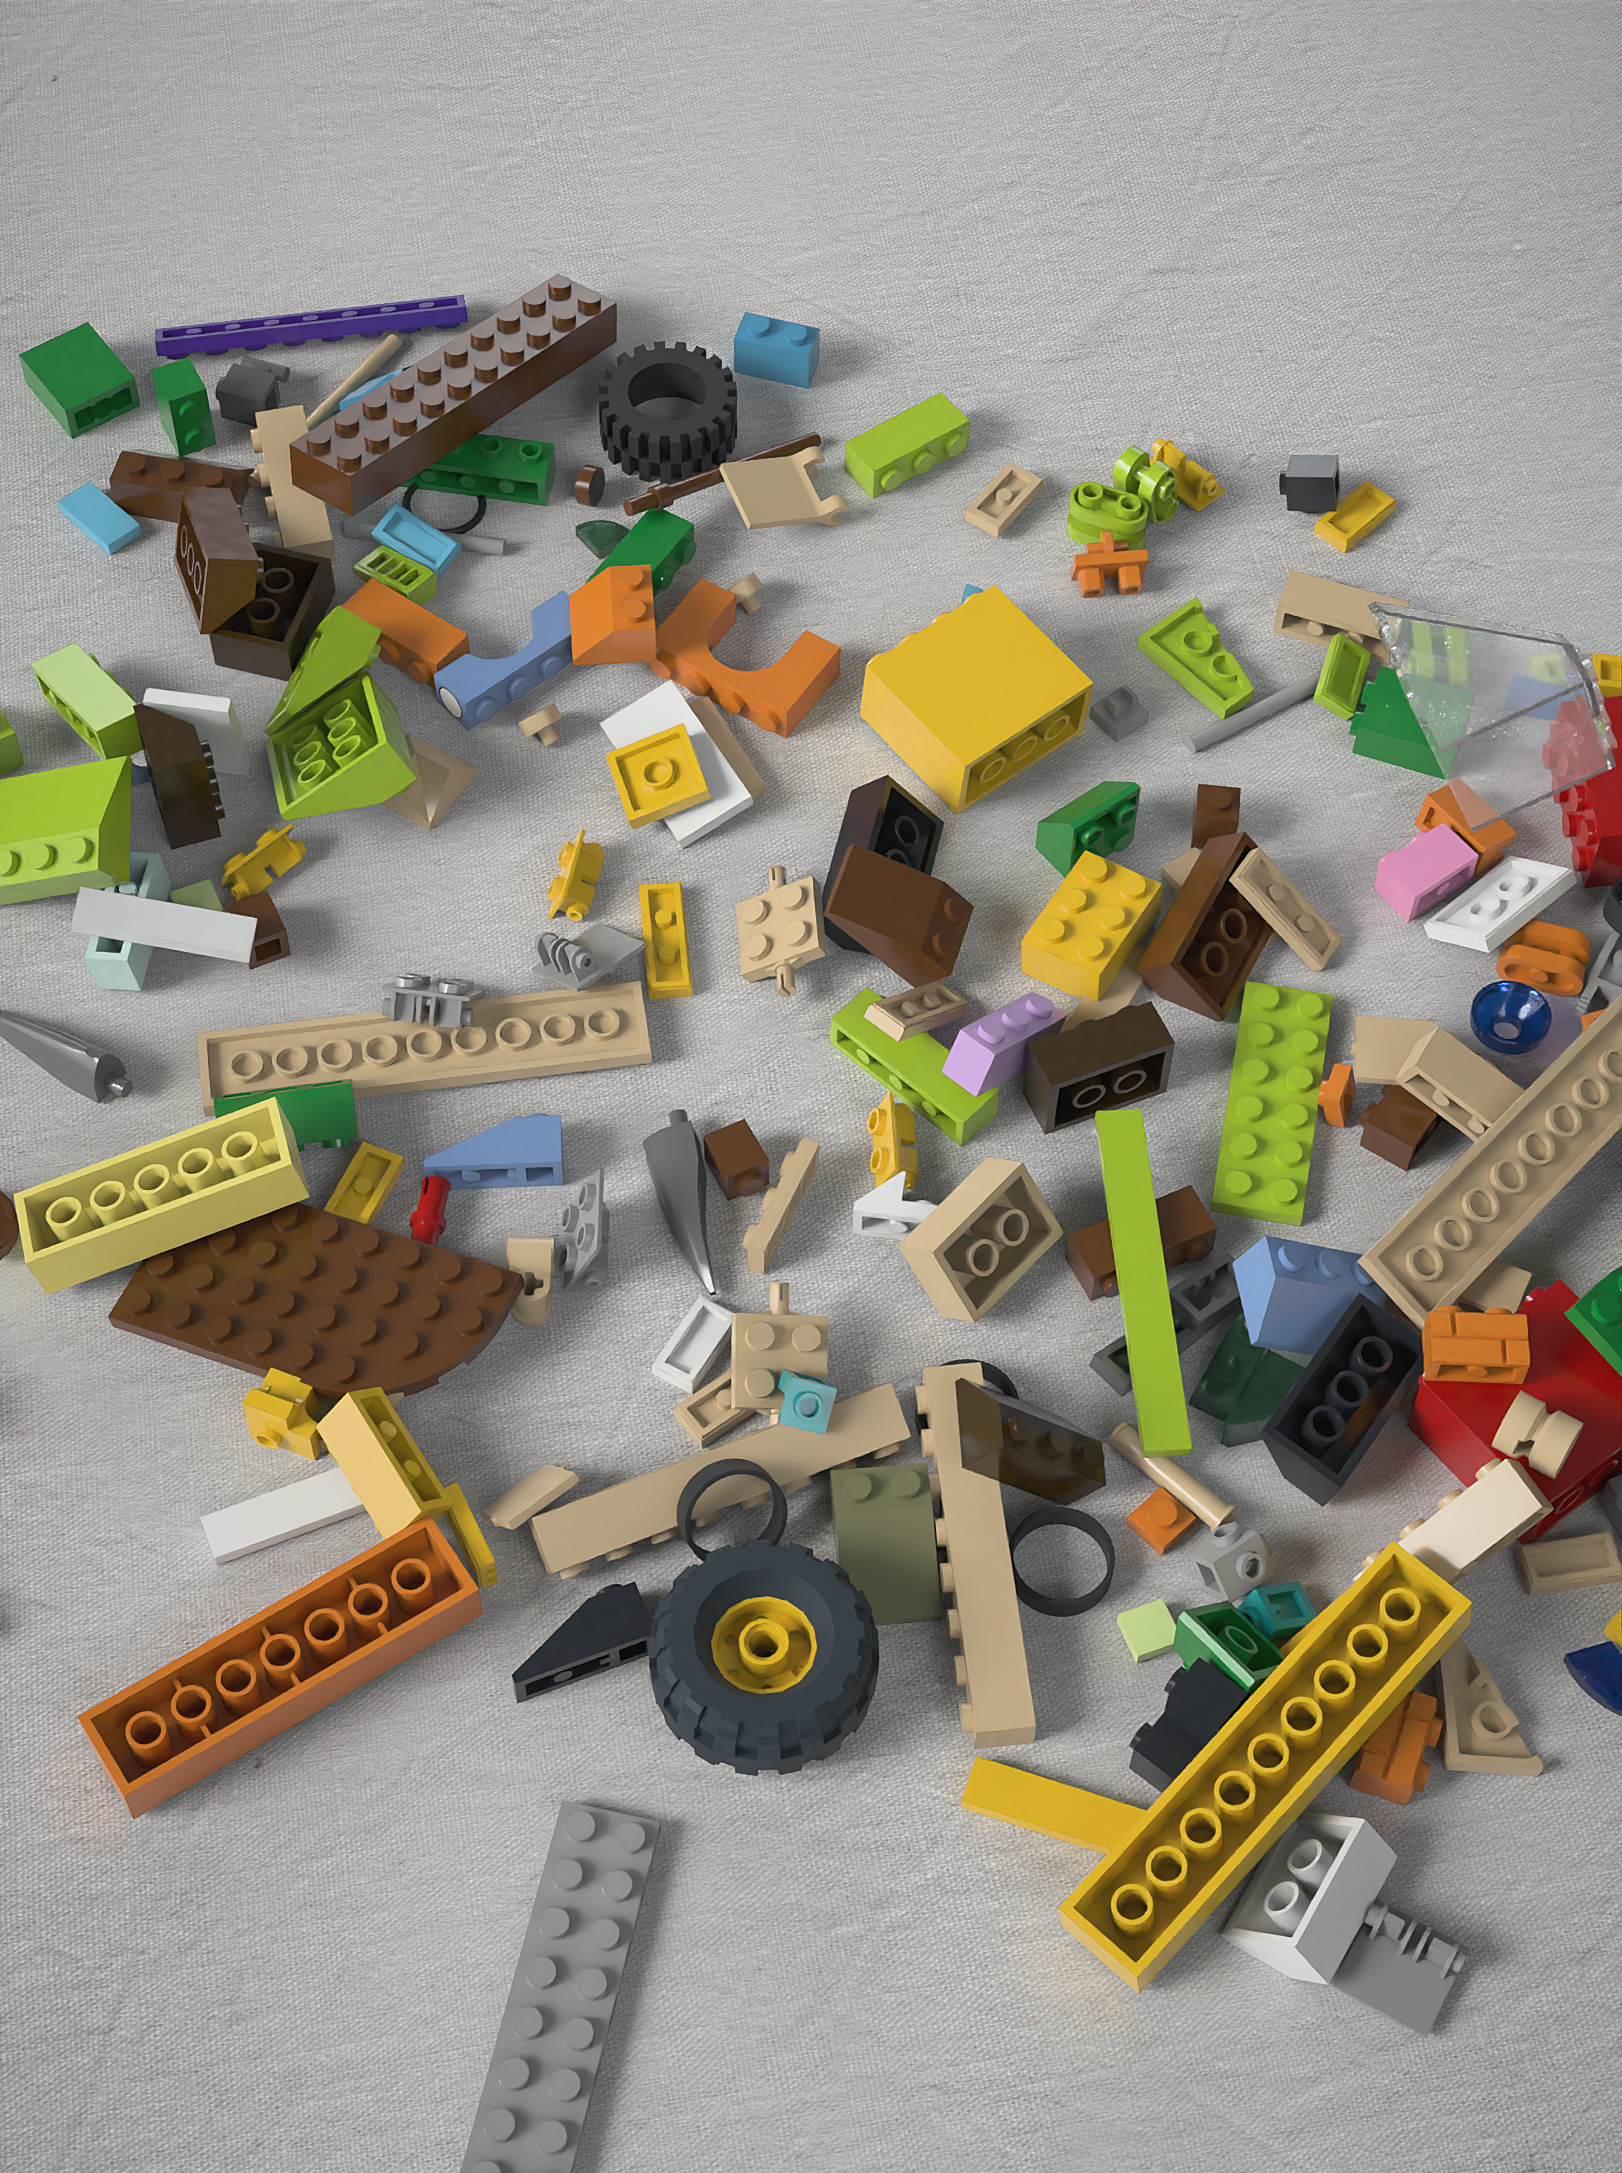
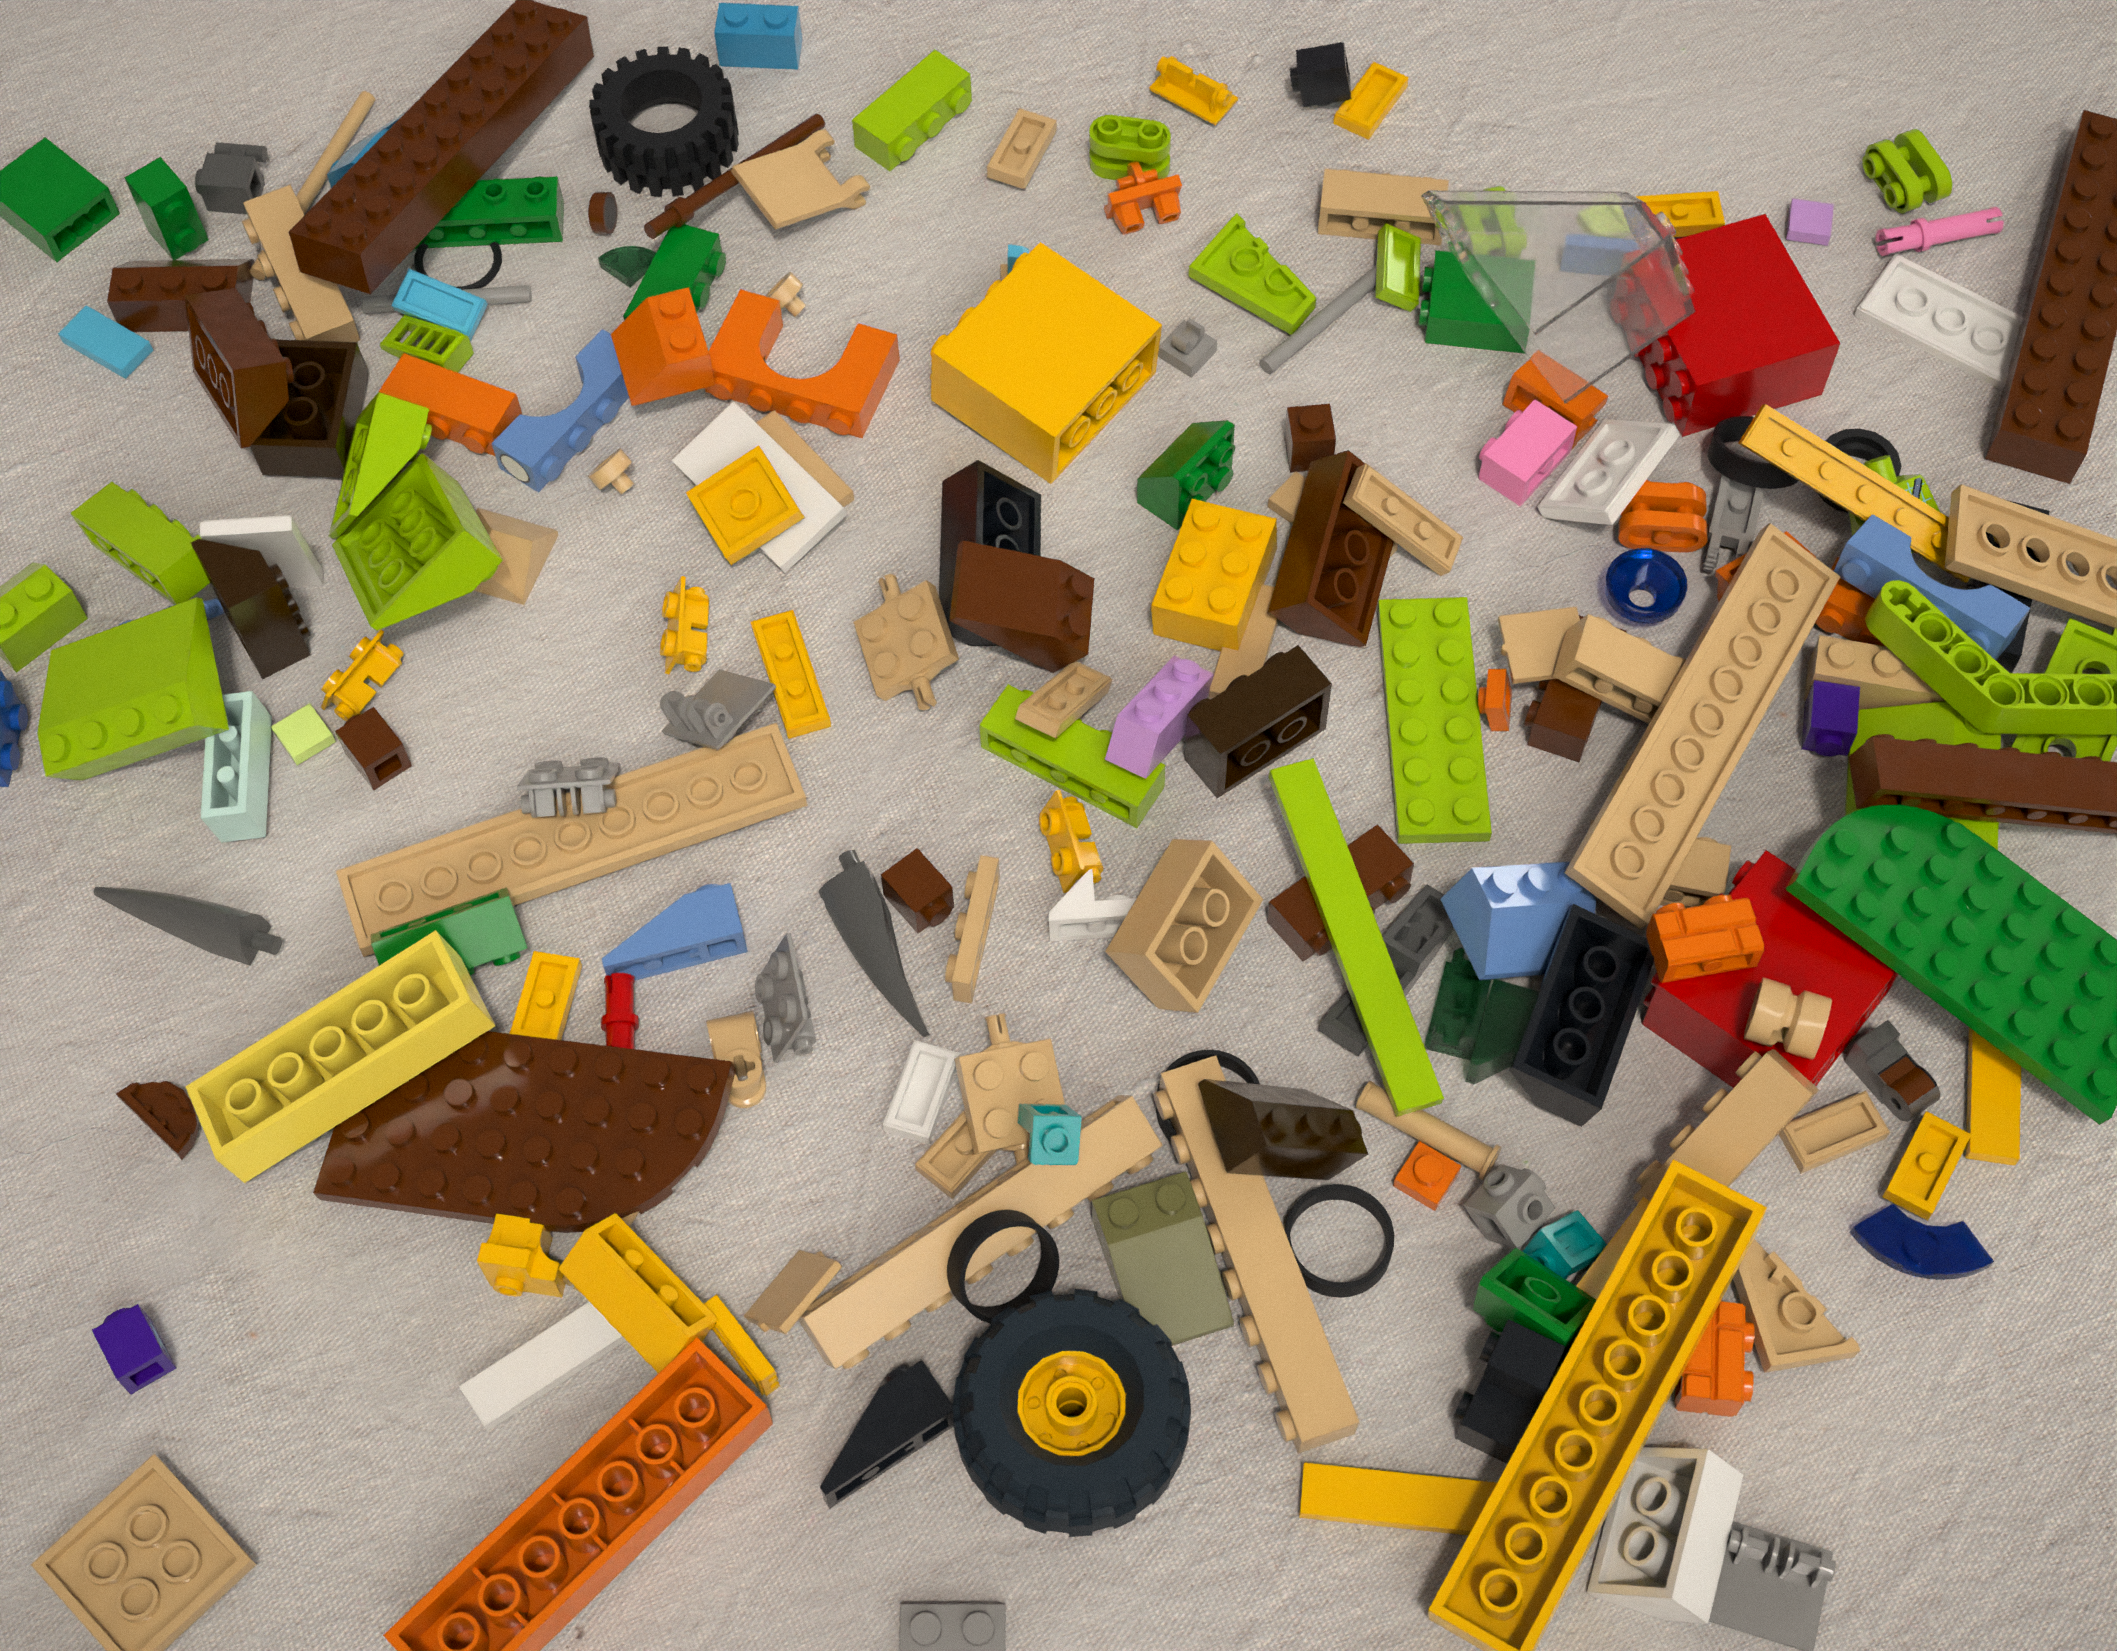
camera: 10 degrees left, 5 degrees up
white tile [71,886,257,963] -> none
dark purple plate [155,295,468,360] -> none
lime brick [1112,445,1179,525] -> none
yellowish green tile [1116,1598,1176,1664] -> none

